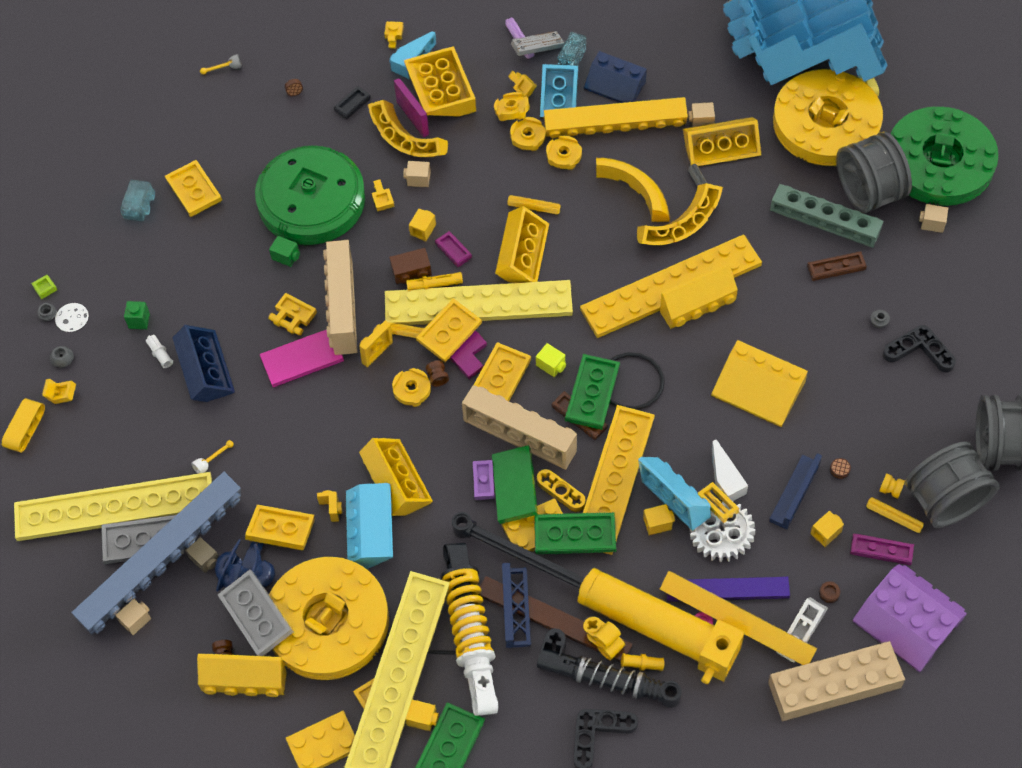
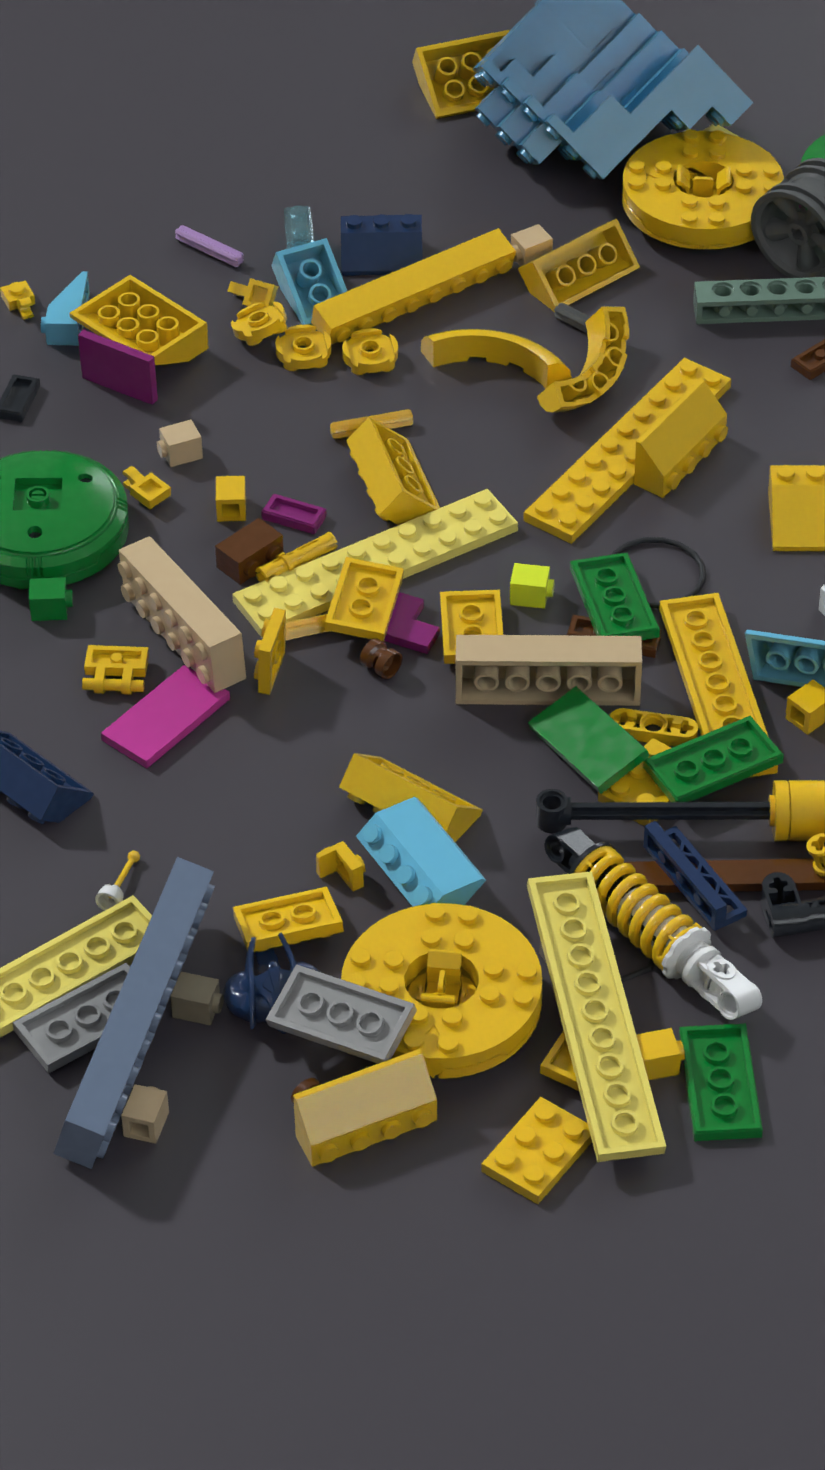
camera: 30 degrees left, 15 degrees down
yellow brick [368,100,448,157] -> none
yellow plate [392,368,431,407] -> none
medium lavender plate [473,460,495,500] -> none
light grey tile [511,31,564,56] -> none

